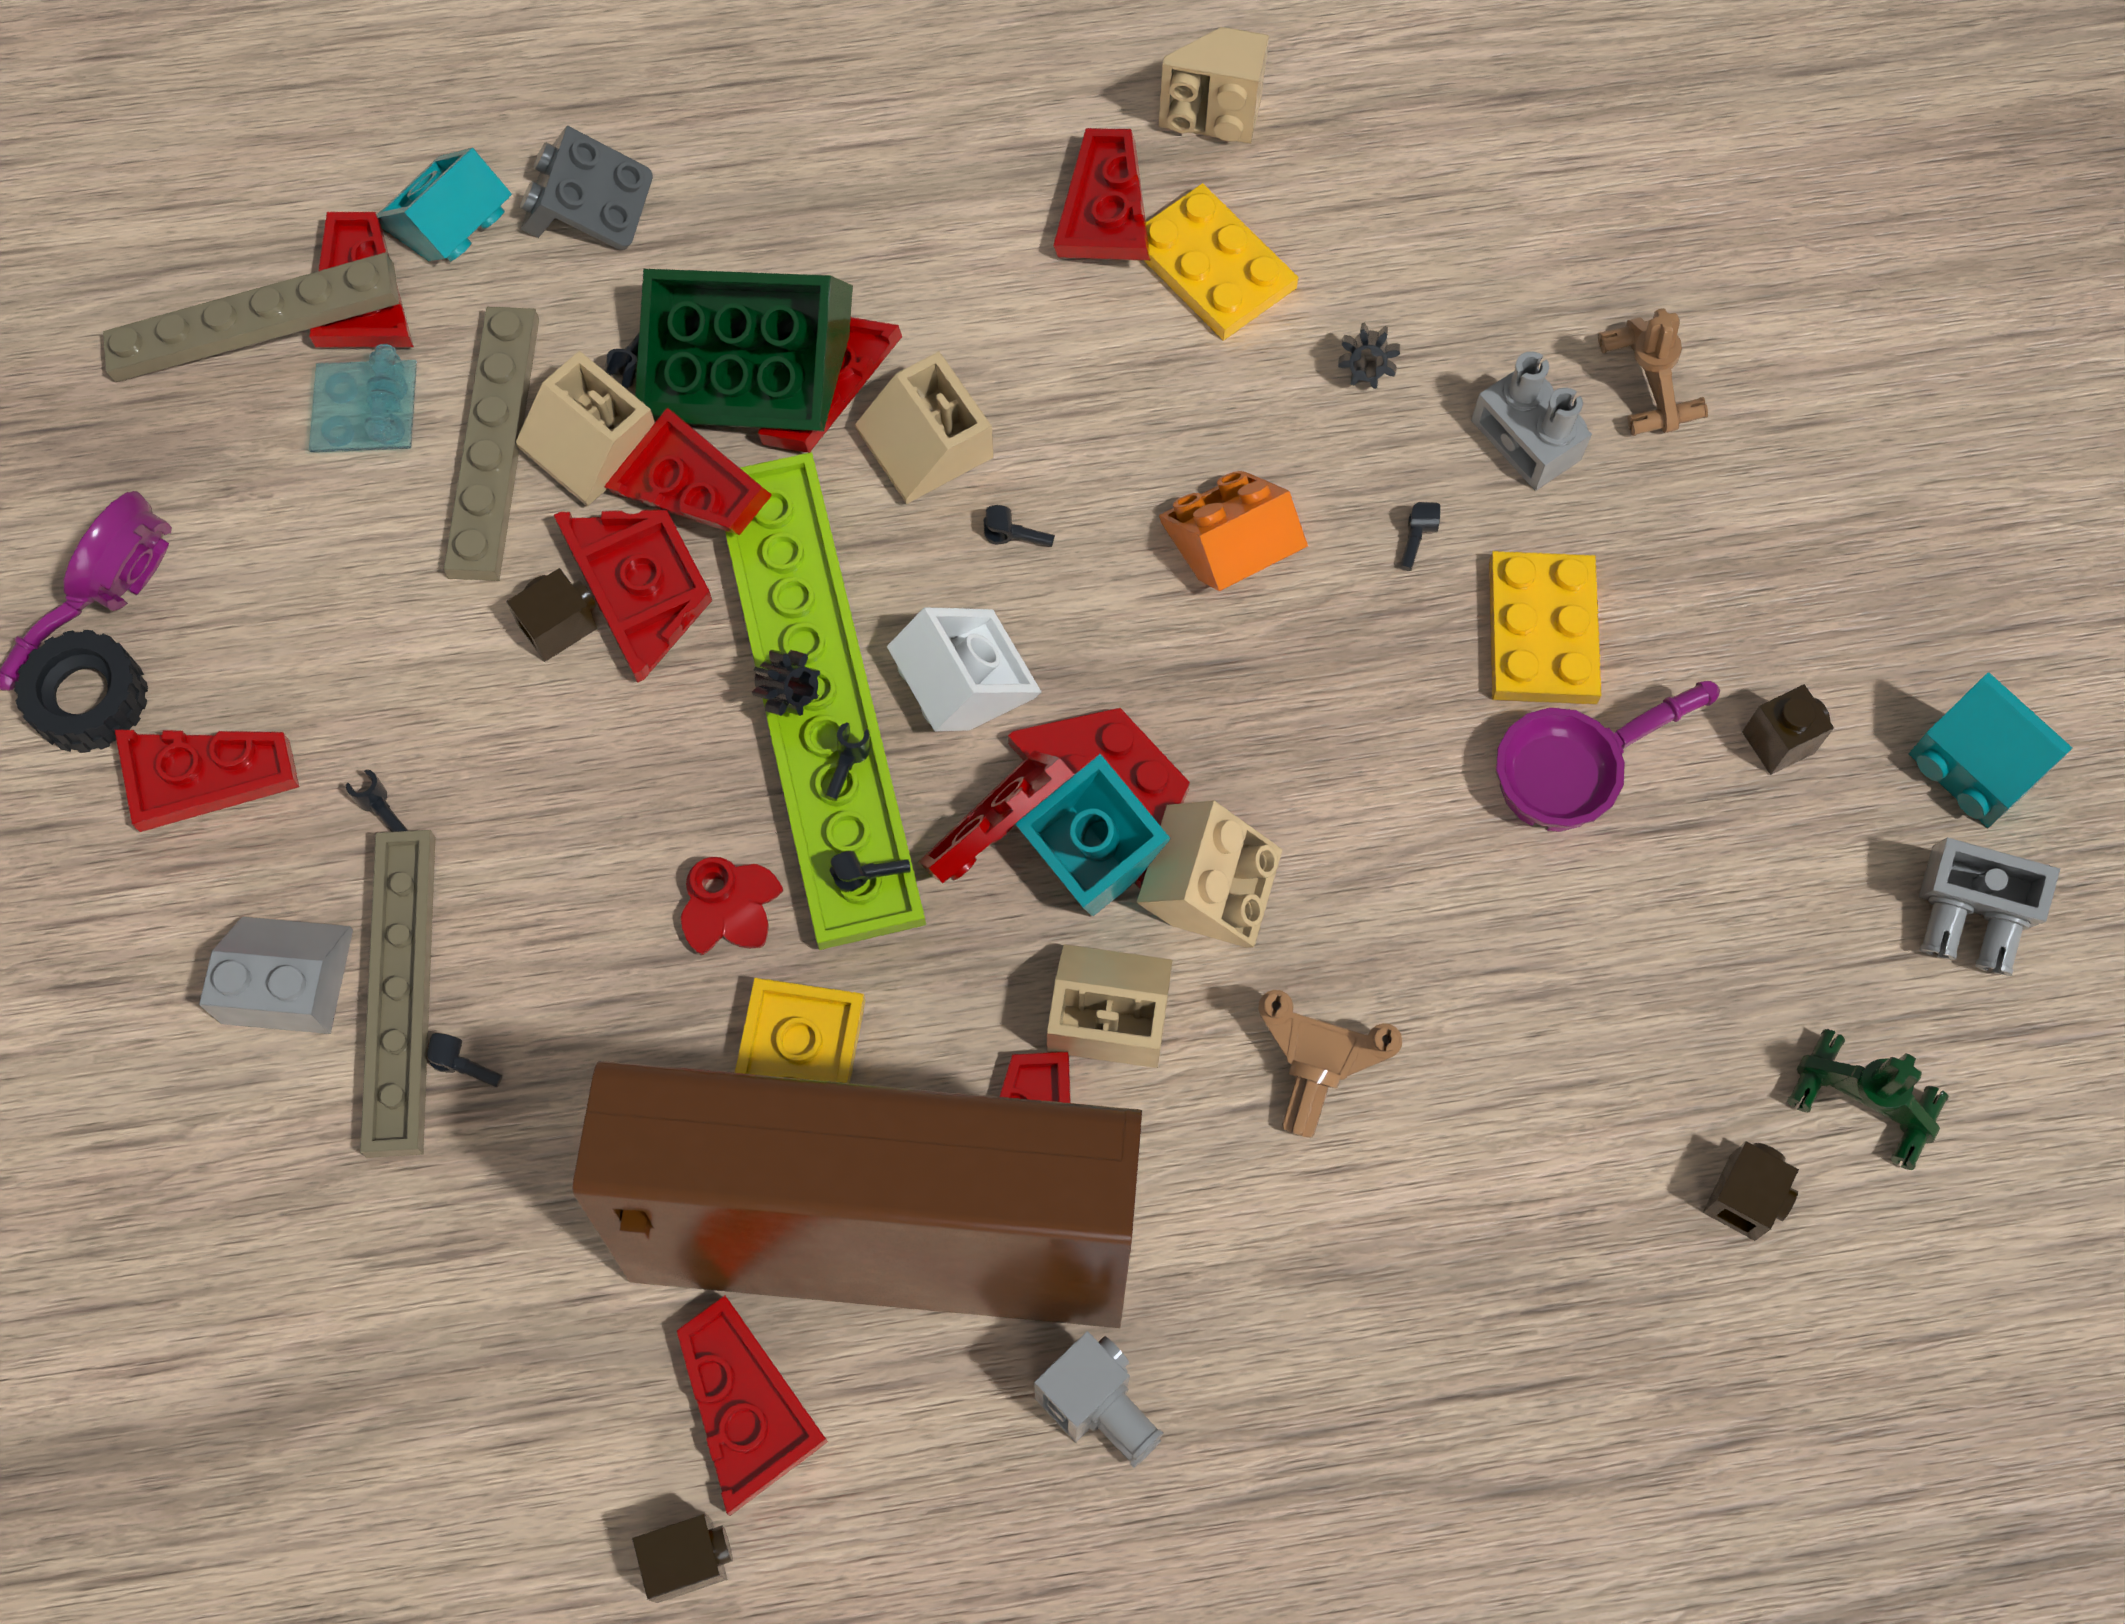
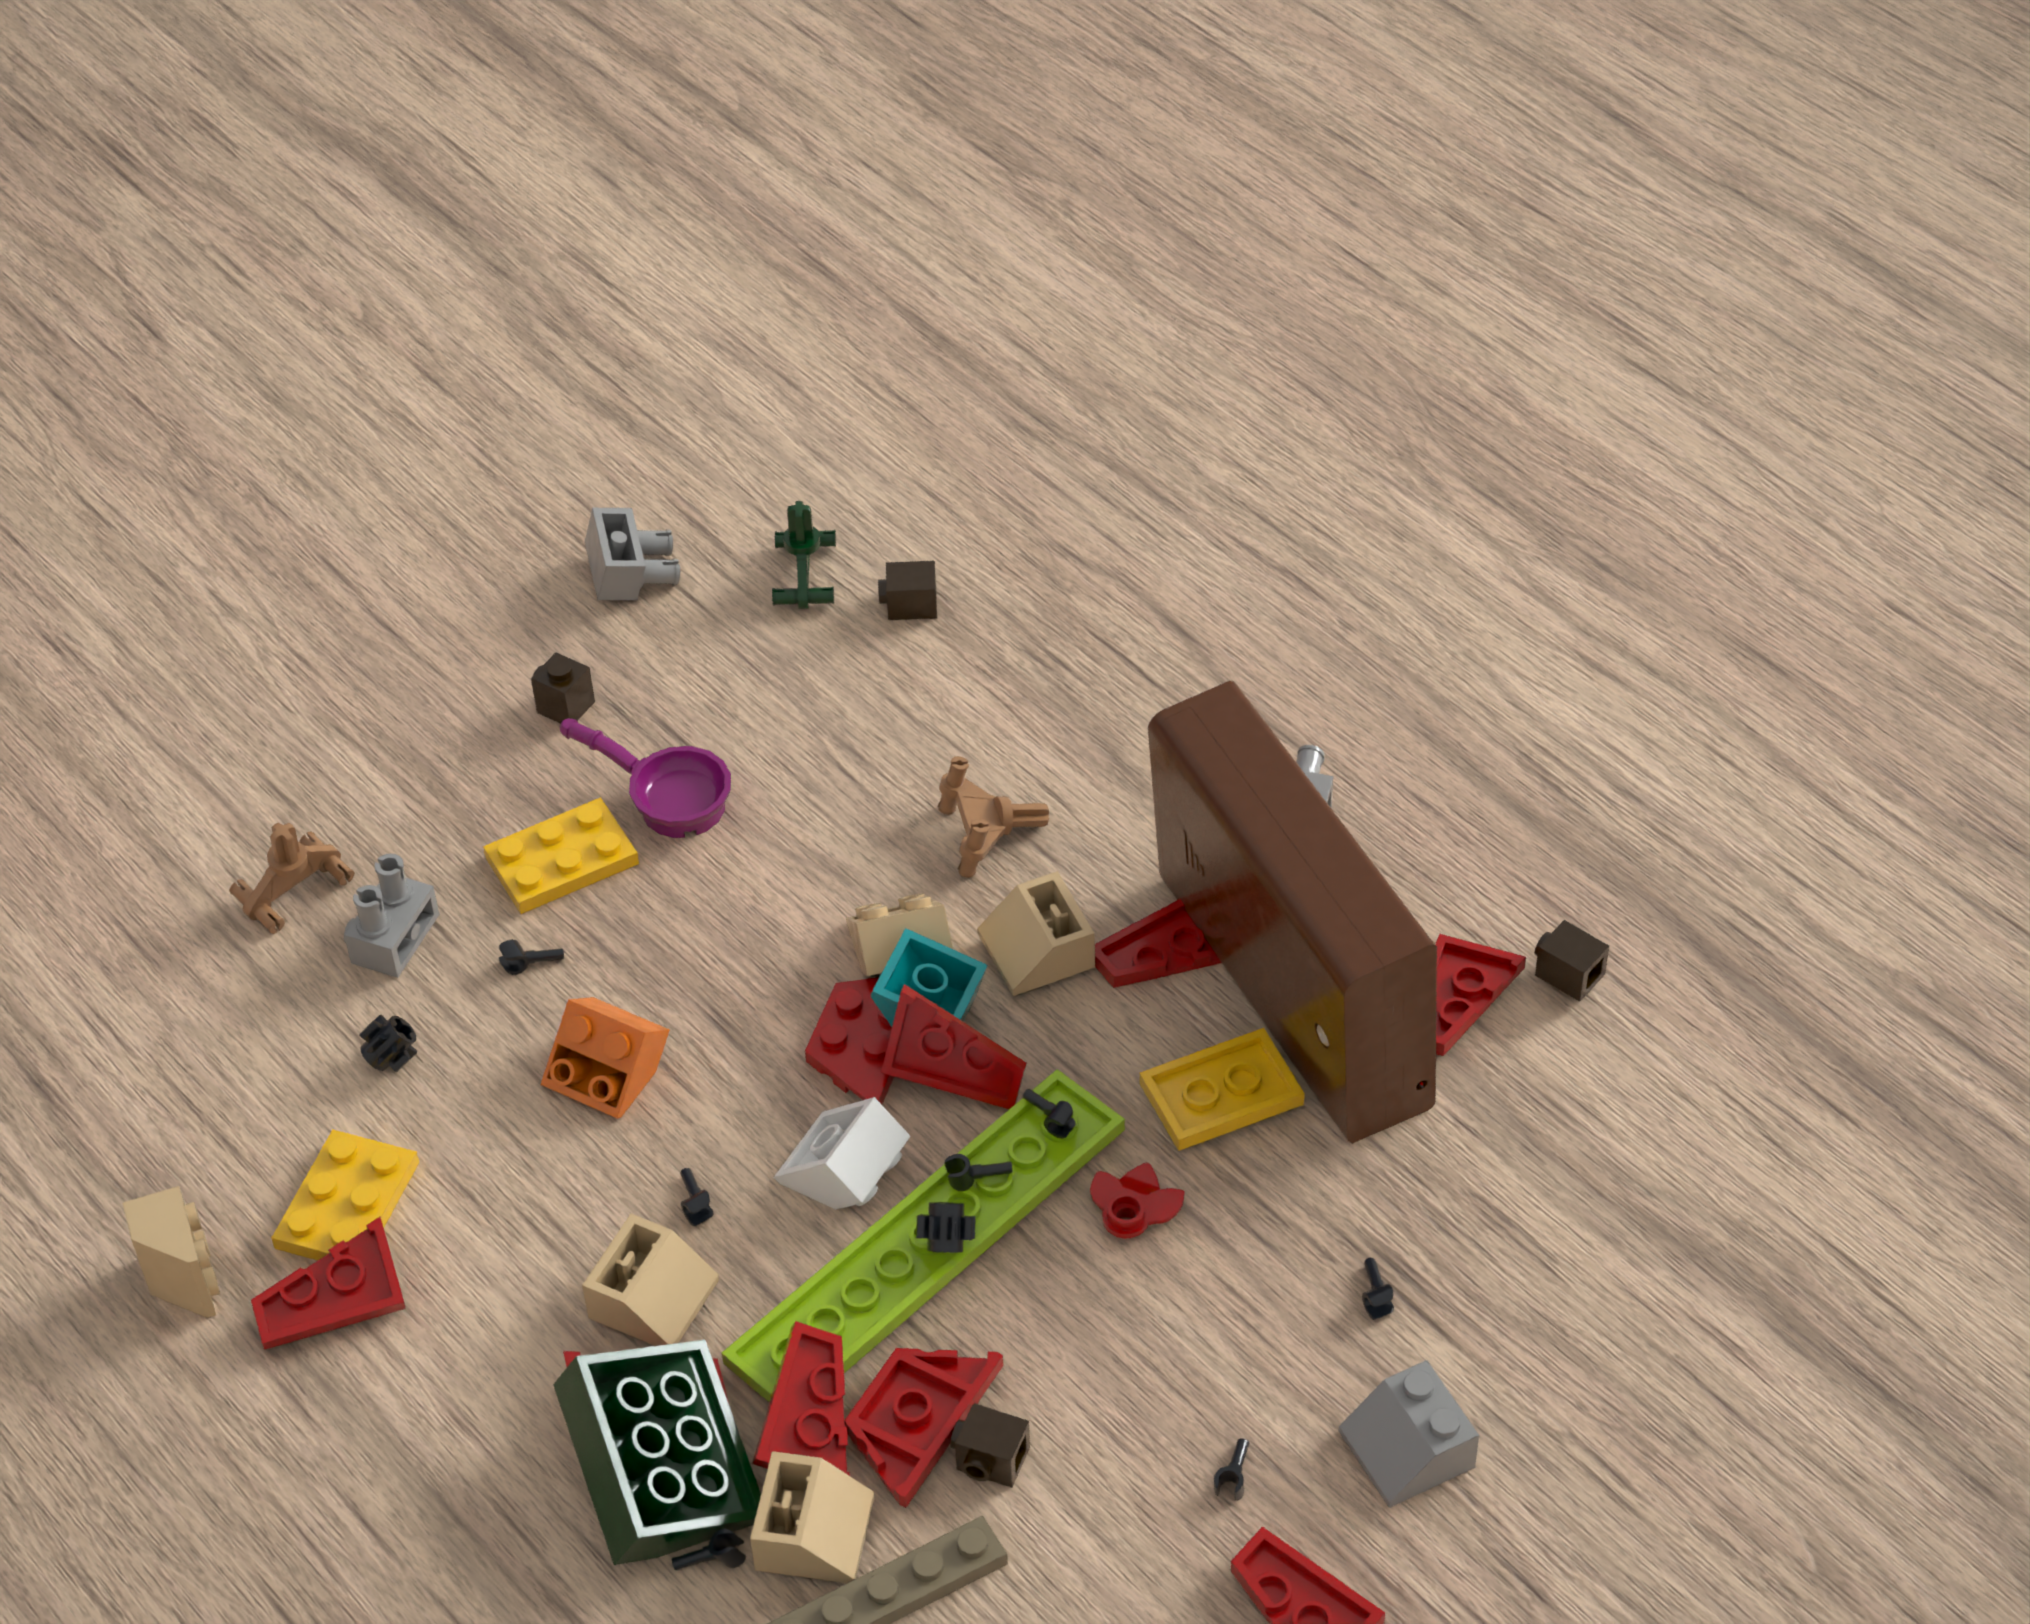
camera: 120 degrees left, 20 degrees down
dark tan plate [360,830,436,1158] -> none
teal slope [1908,672,2073,828] -> none

